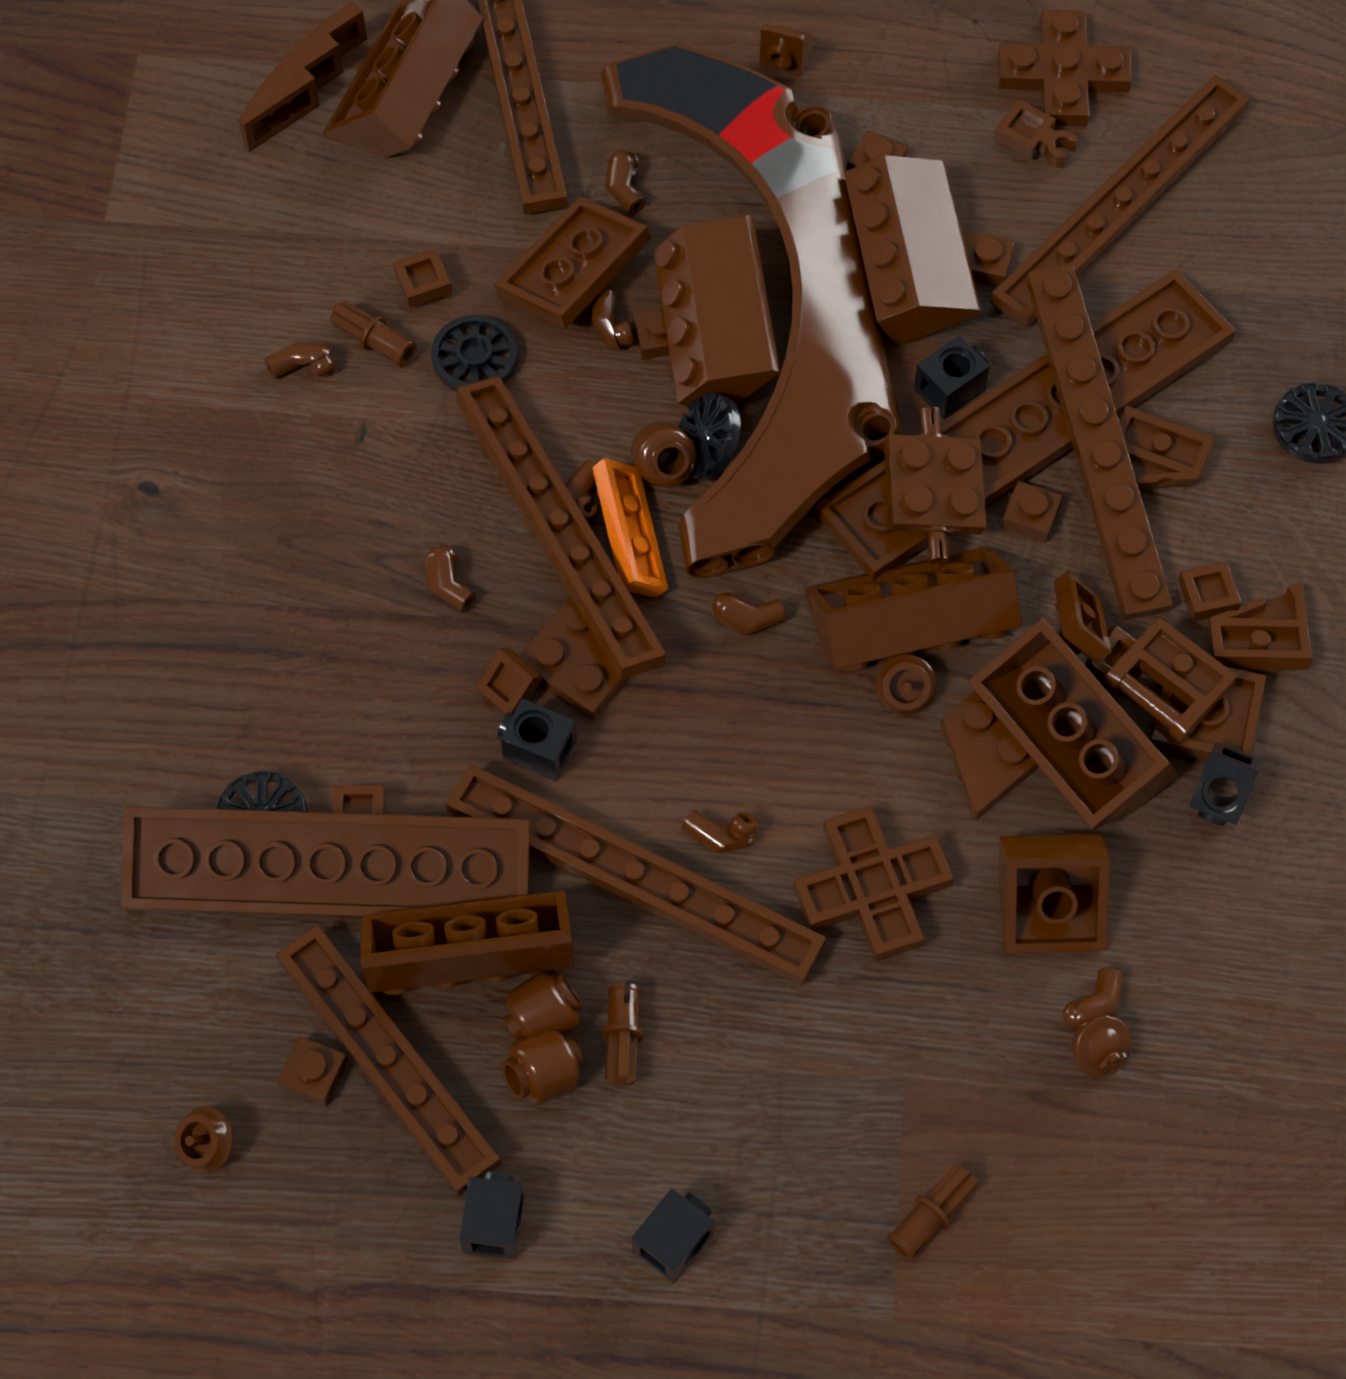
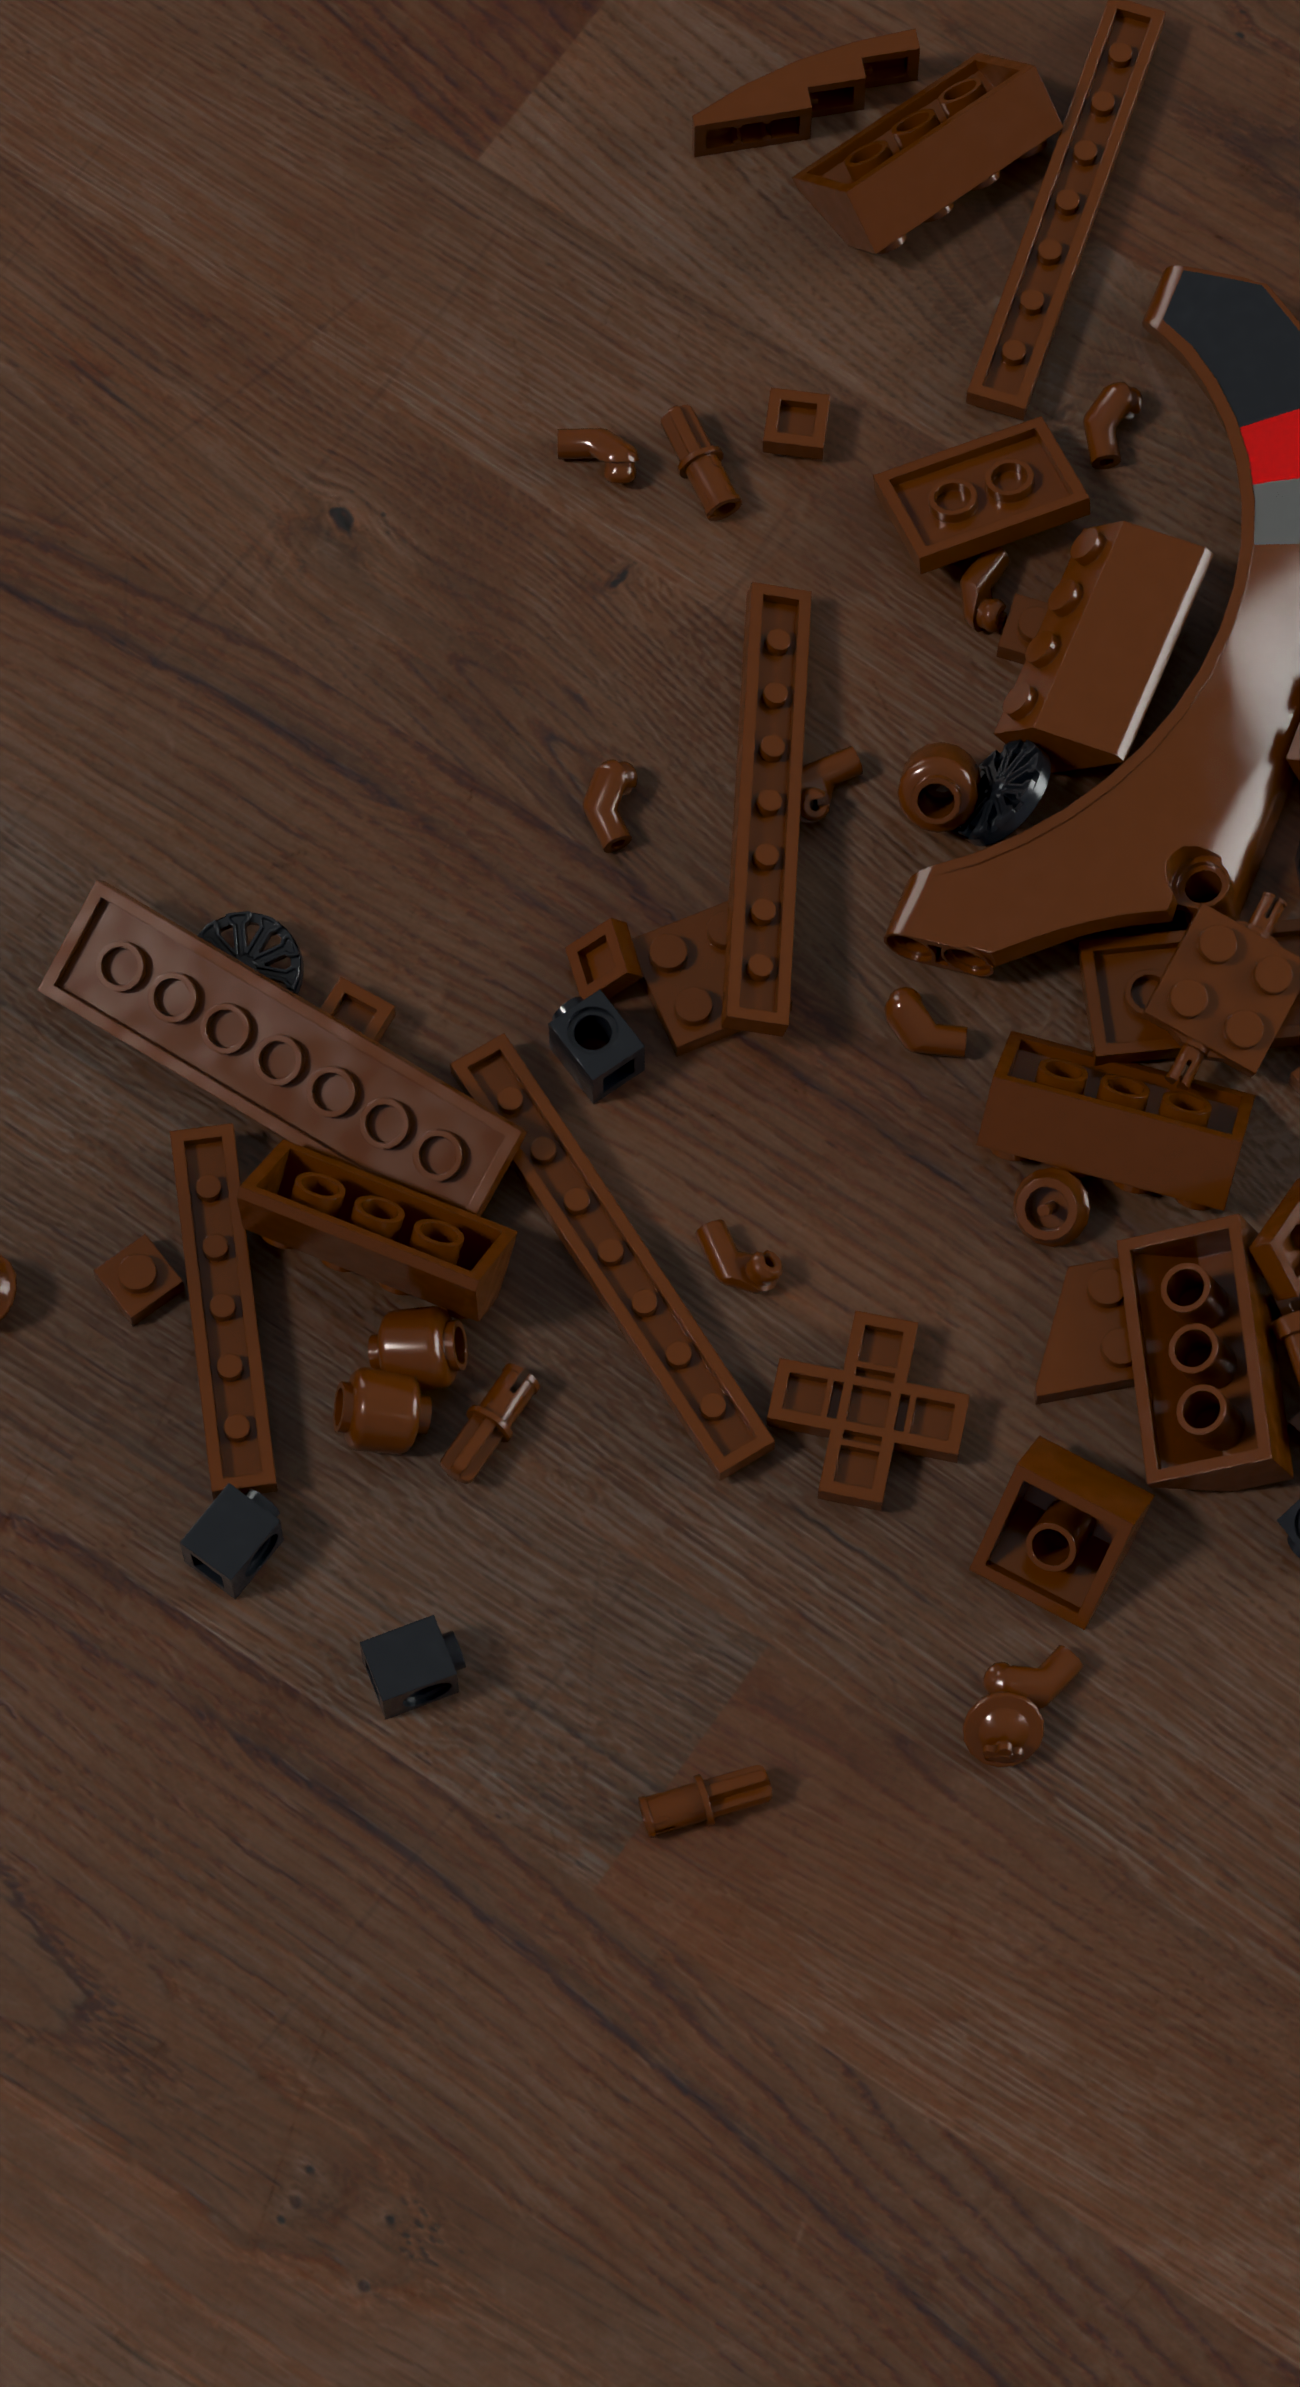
camera: 30 degrees right, 5 degrees up
black wheel [431,315,518,392] -> none
orange plate [592,458,669,598] -> none

